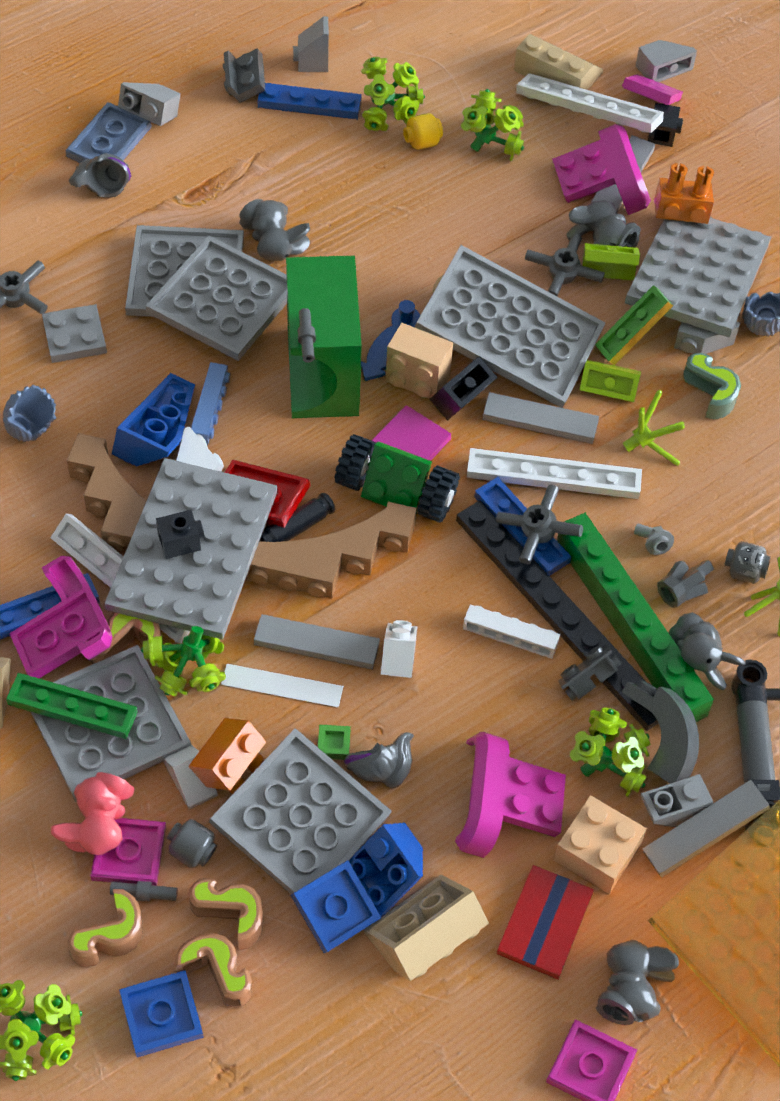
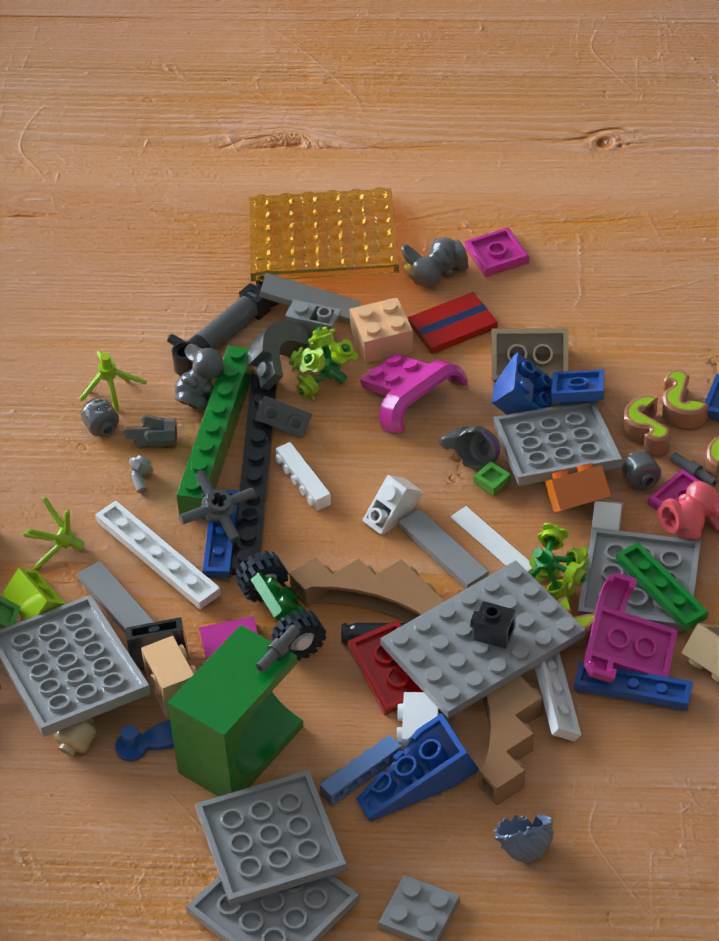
camera: 135 degrees left, 10 degrees down
dark grey animal [239,199,310,261] -> none

